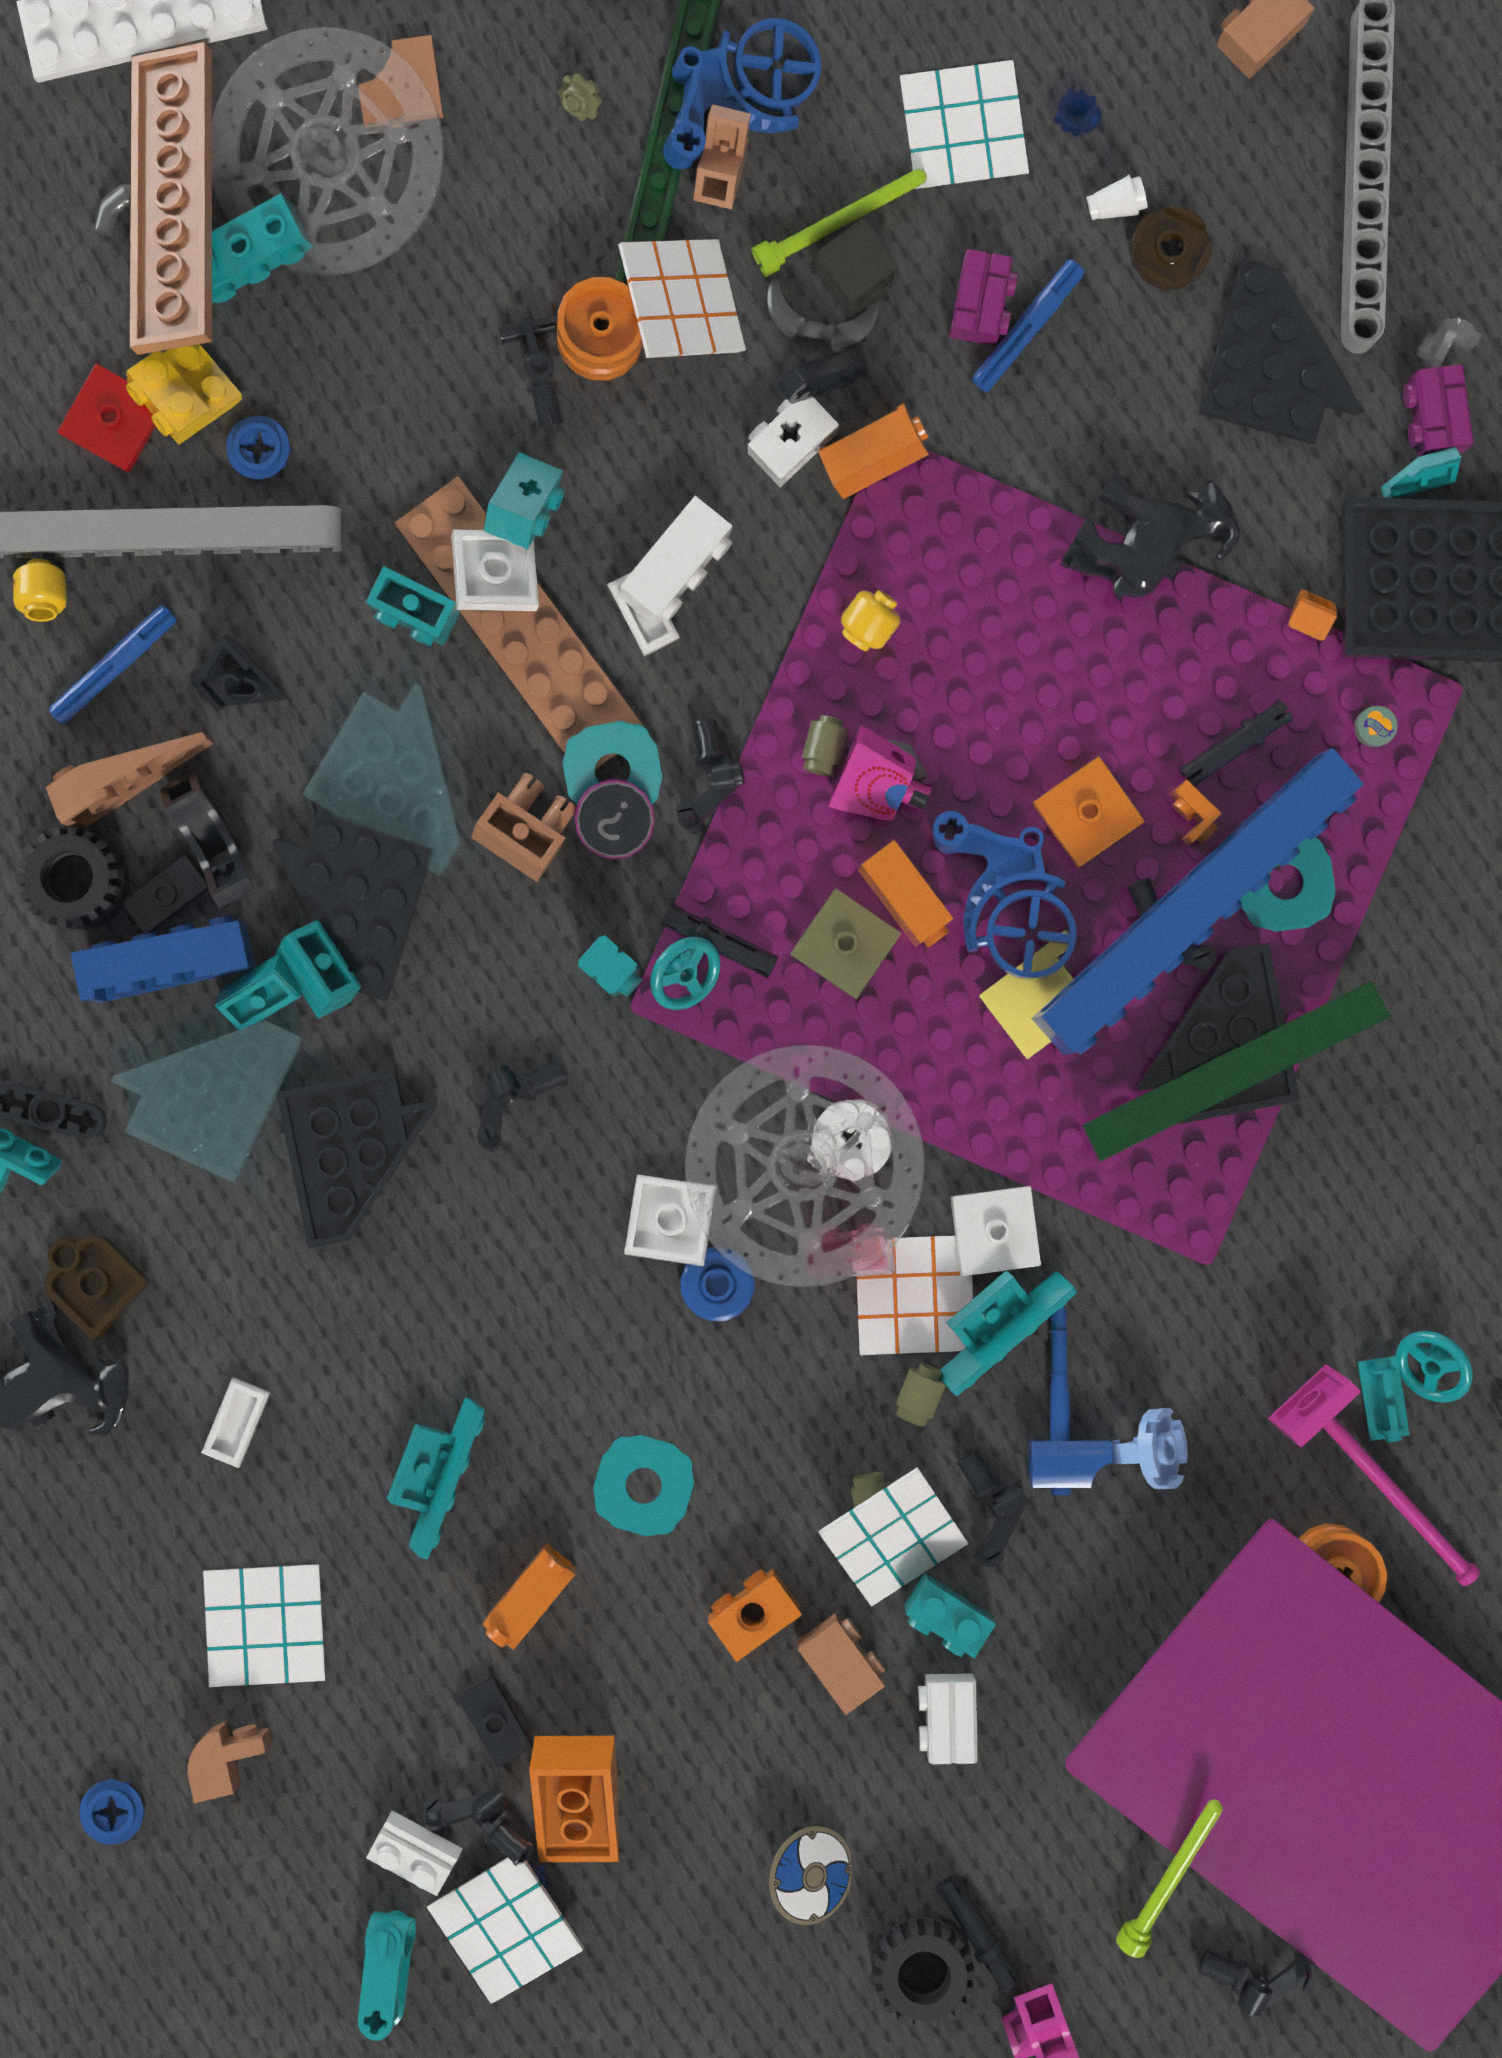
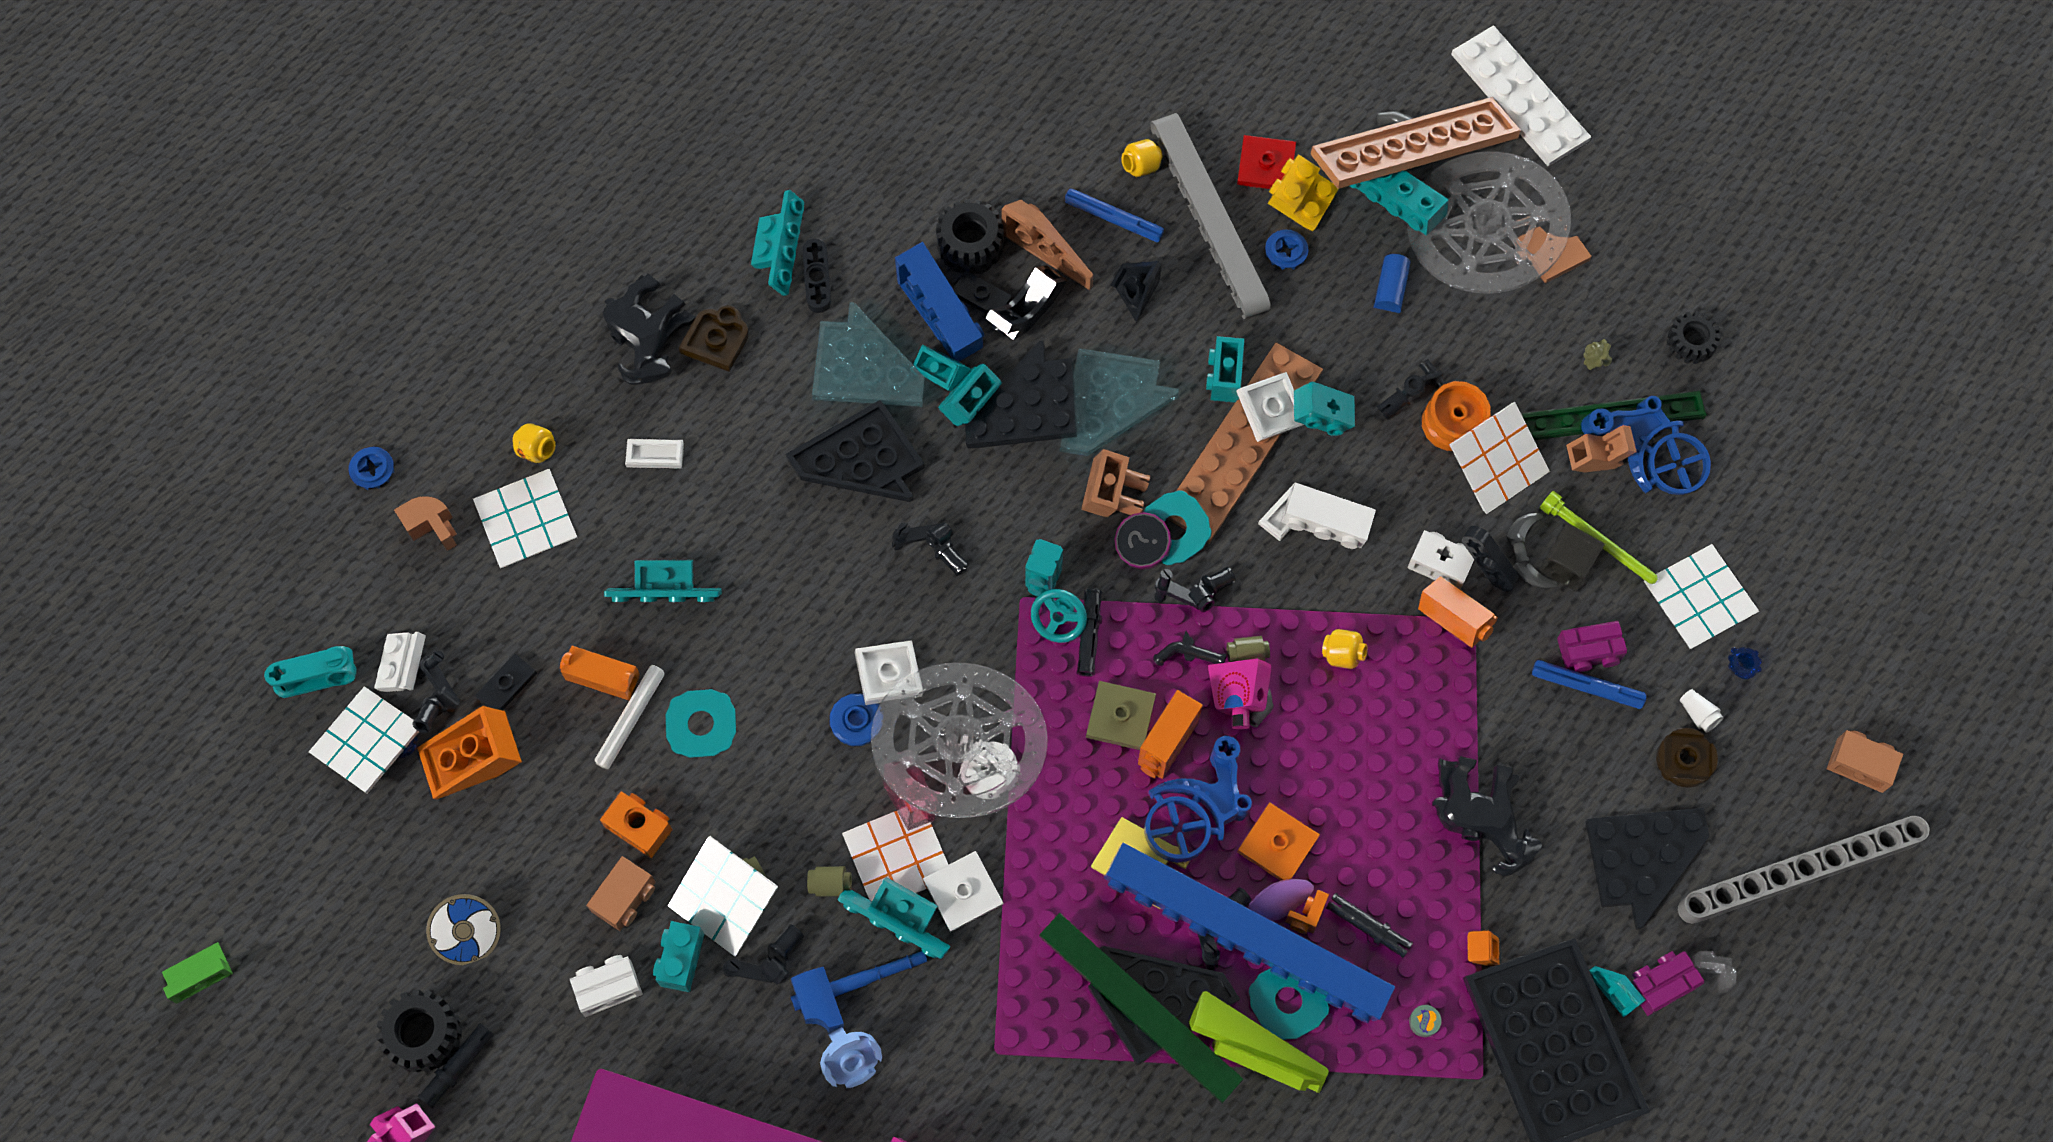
camera: 70 degrees right, 20 degrees down
none -> yellow head [513,423,556,463]
none -> white axle [595,665,664,769]
none -> black piece [1153,631,1227,666]
none -> lime wedge [1189,991,1329,1093]
none -> medium lavender arm [1248,879,1314,921]
none -> blue brick [1373,254,1411,313]

